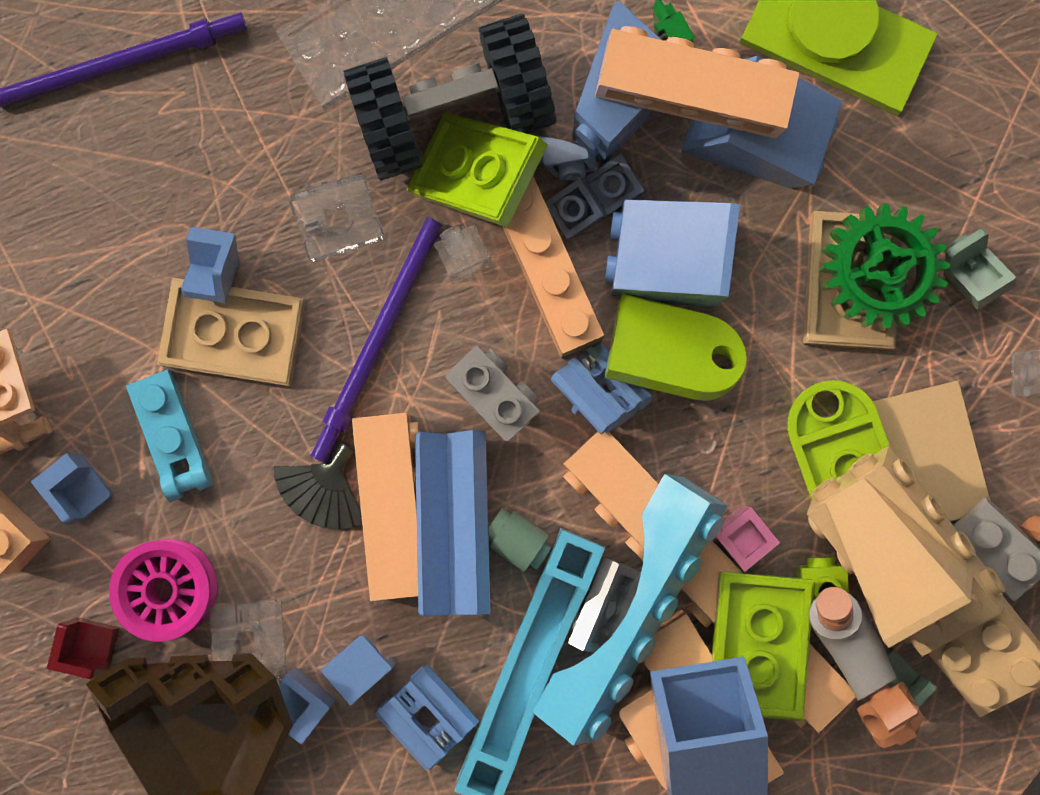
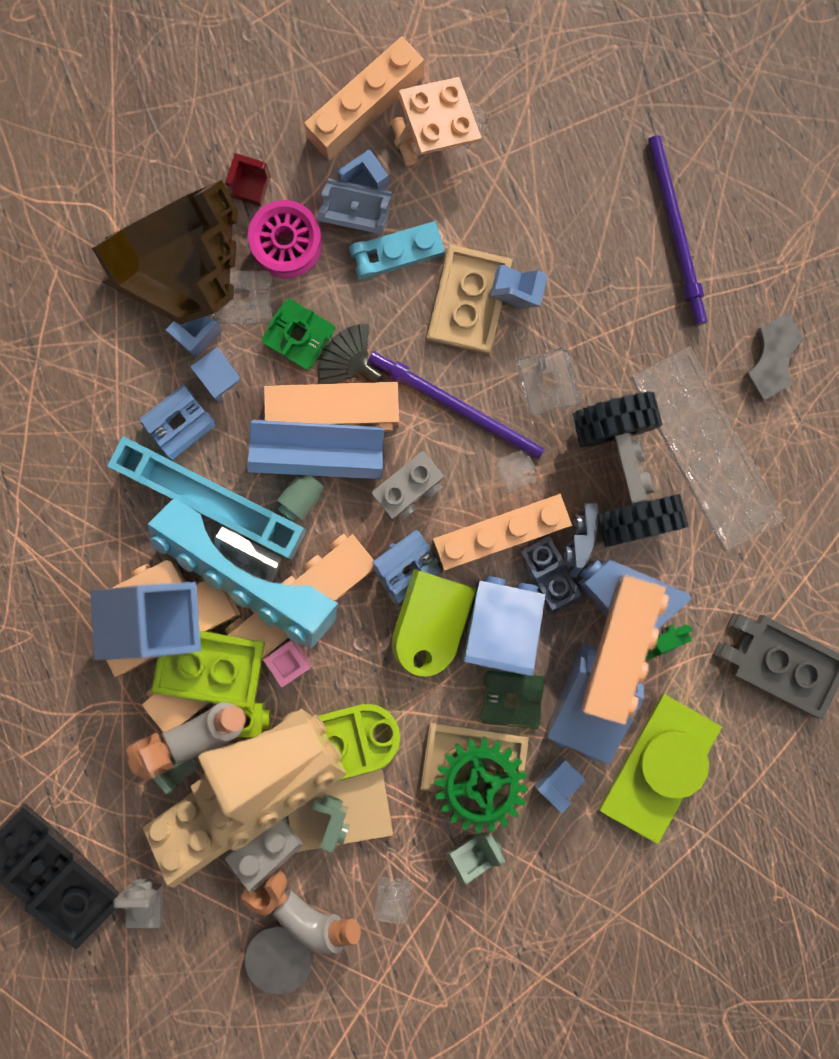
camera: 85 degrees right, 0 degrees up
lime tile [406,112,548,228] -> none
none -> green piece [261,298,336,371]
none -> sand green bracket [312,795,349,853]
none -> sand blue hinge [317,178,392,234]
none -> clear green piece [480,670,544,729]
none -> medium blue panel [534,756,585,813]

